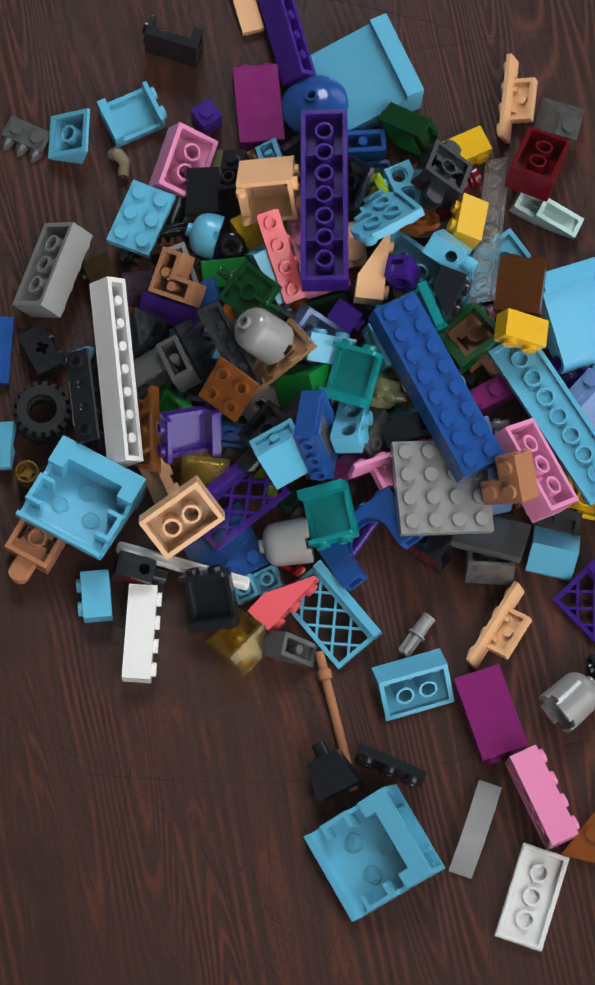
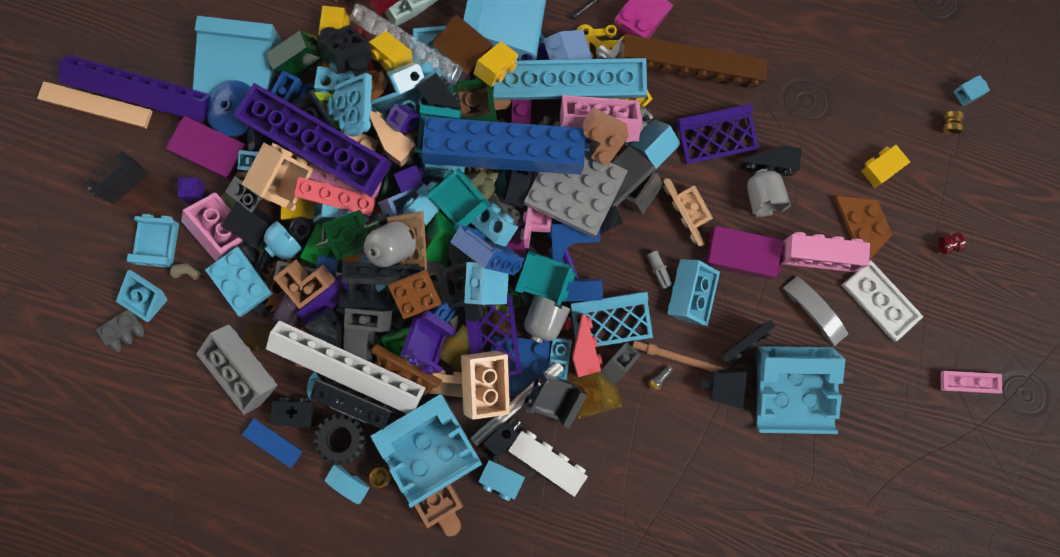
camera: 60 degrees left, 5 degrees up
none -> dark grey piece [649,366,673,391]

